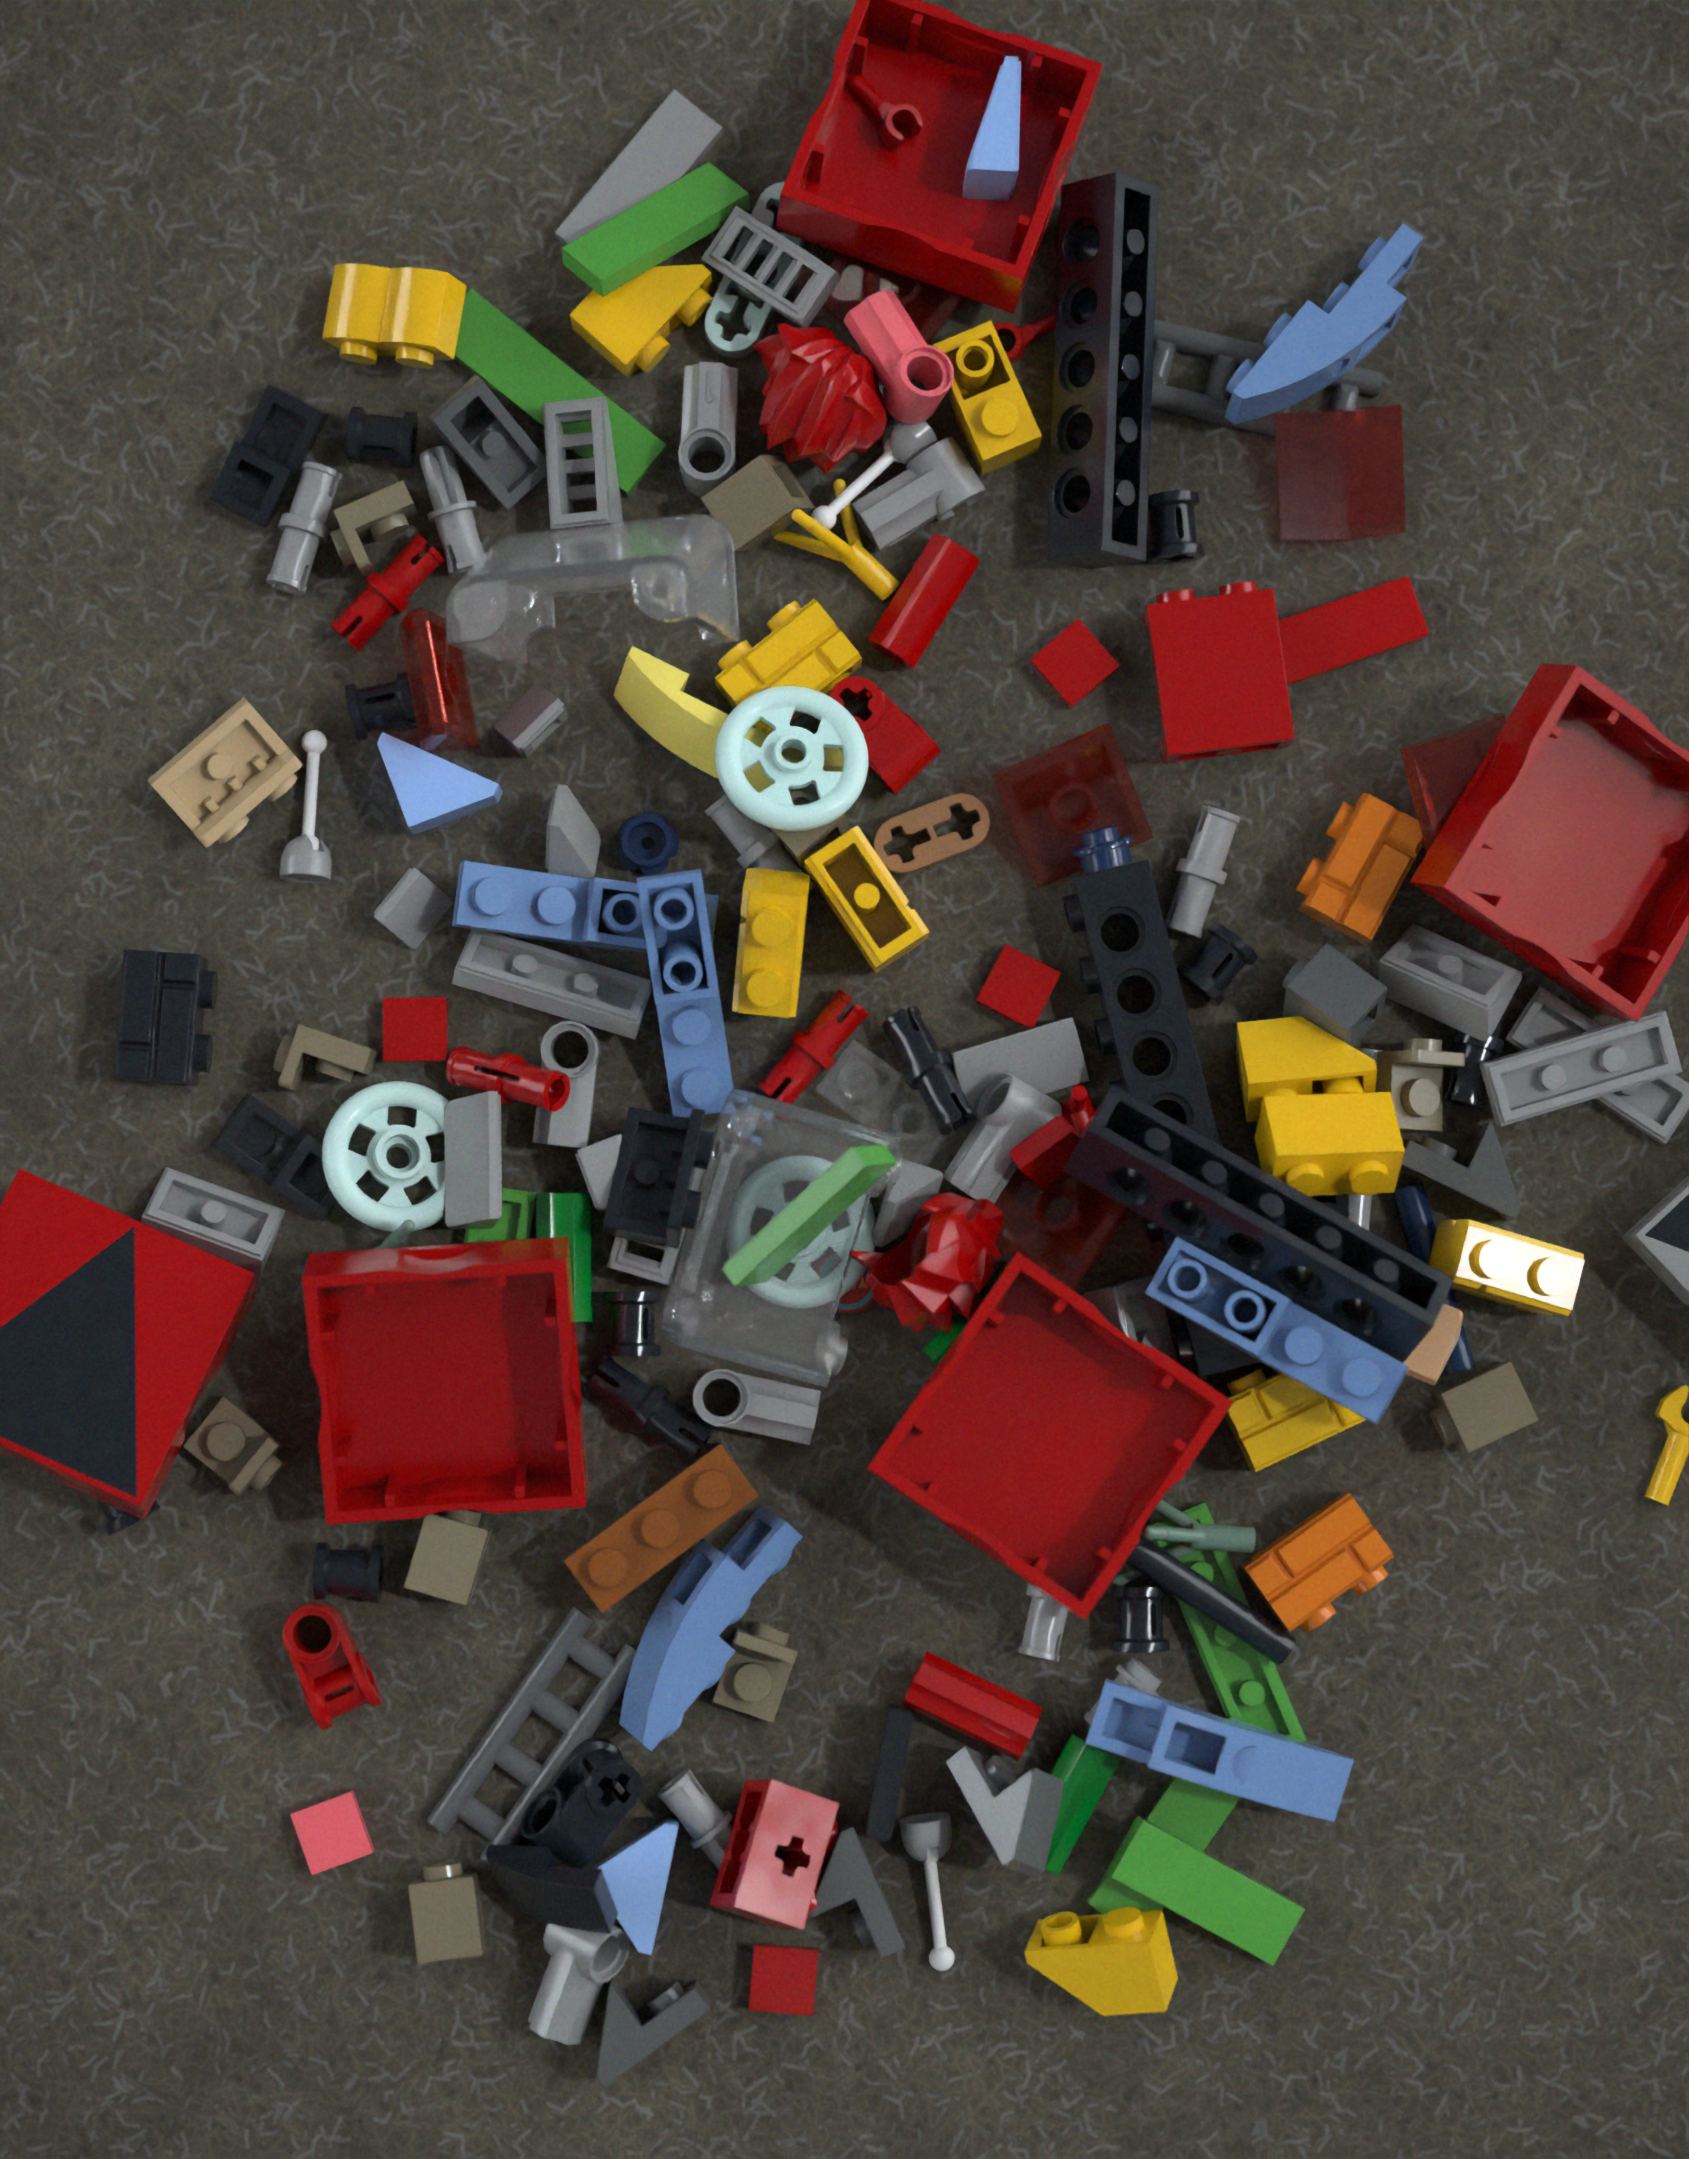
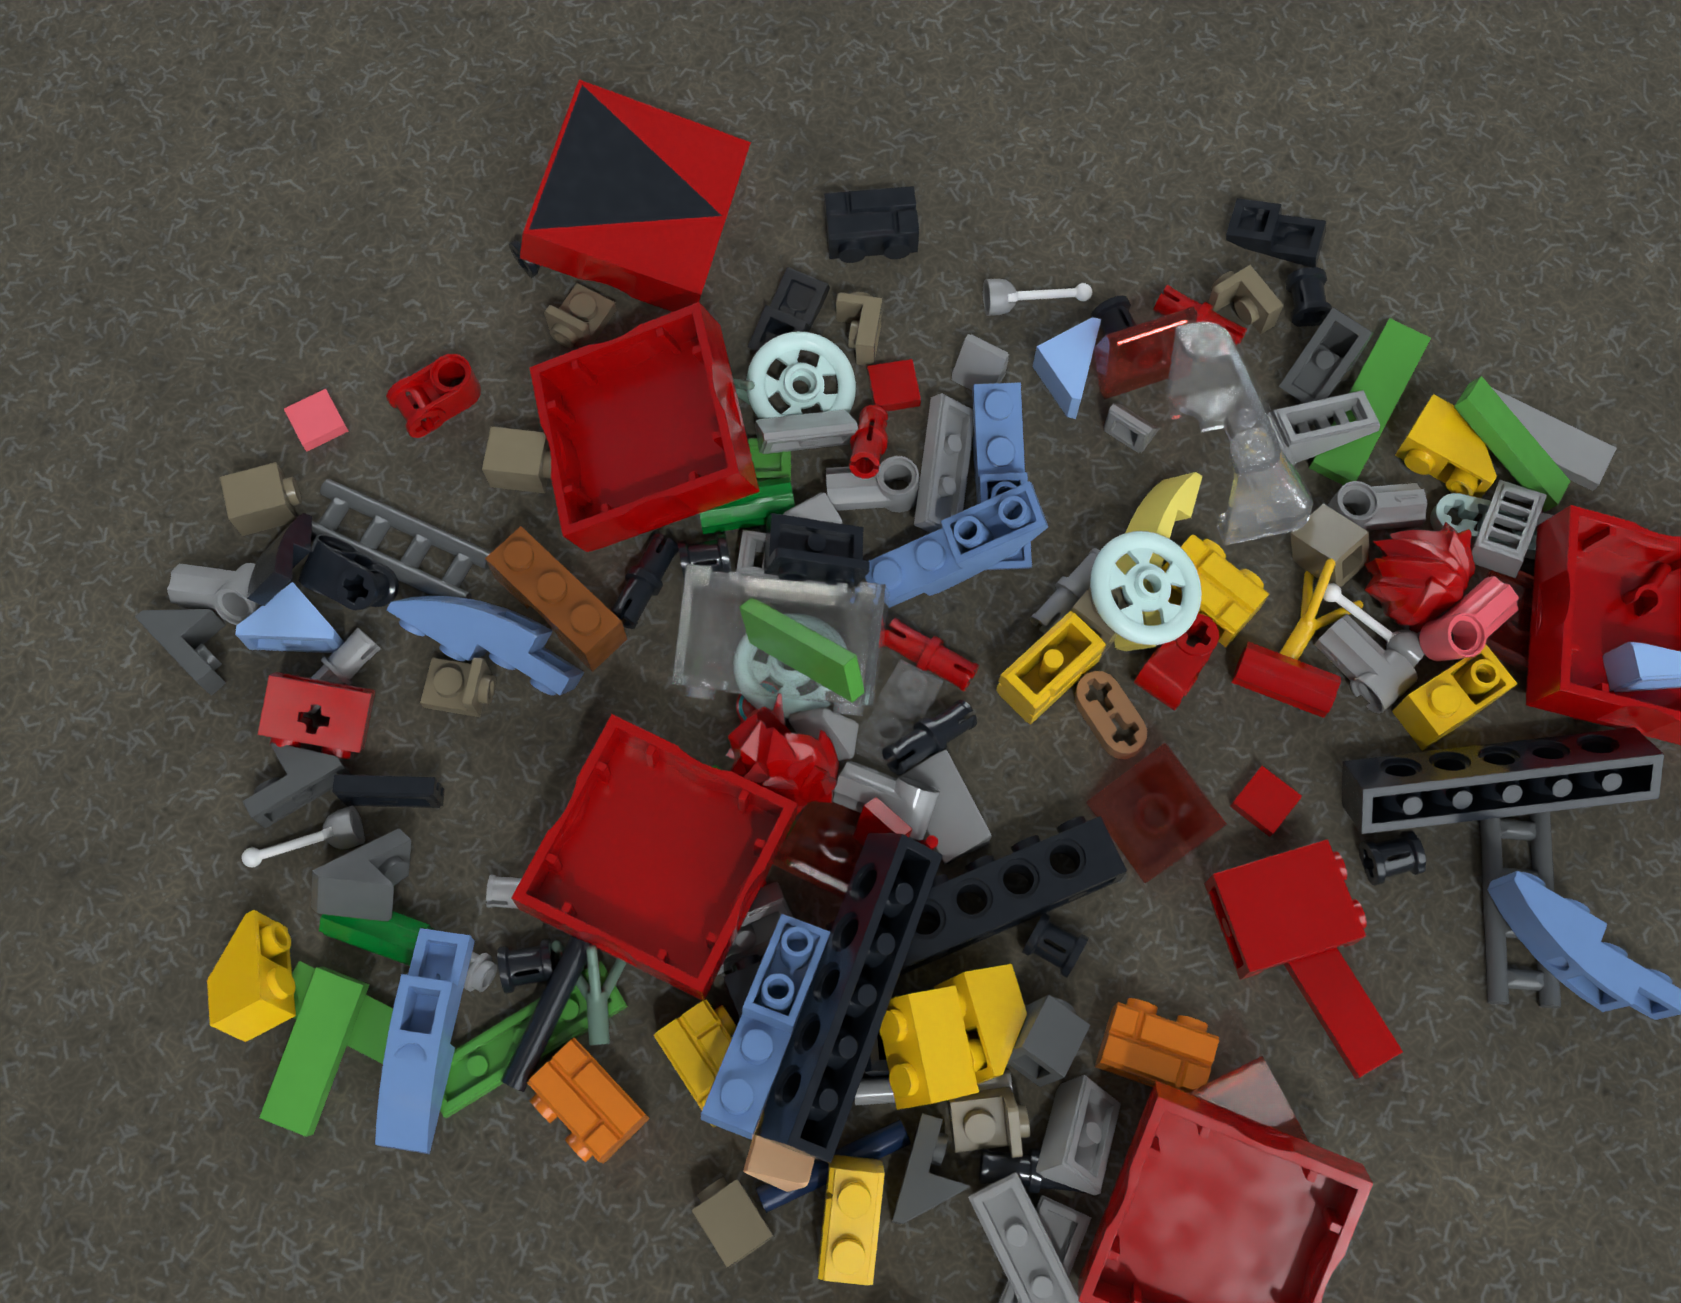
camera: 85 degrees right, 15 degrees down
light grey slope [141,1167,285,1282] -> none
tan bracket [148,697,303,848] -> none
light grey pin [266,462,342,595] -> none
black bush [313,1542,385,1603] -> none
yellow brick [322,263,467,369] -> none
light grey axle [419,445,489,575] -> none
light grey slope [545,784,601,878] -> none
dark blue plate [617,812,679,875] -> none
light grey piece [692,1369,821,1445] -> none
yellow brick [732,867,810,1018] -> none
red tile [748,1942,819,2016] -> none
red axle [901,1651,1043,1761] -> none
red tile [976,944,1062,1030] -> none
red hand [994,312,1056,364] -> none
dark blue plate [1072,824,1134,873] -> none
light grey pin [1164,805,1241,939] -> none
clear red slope [1274,404,1406,540] -> none

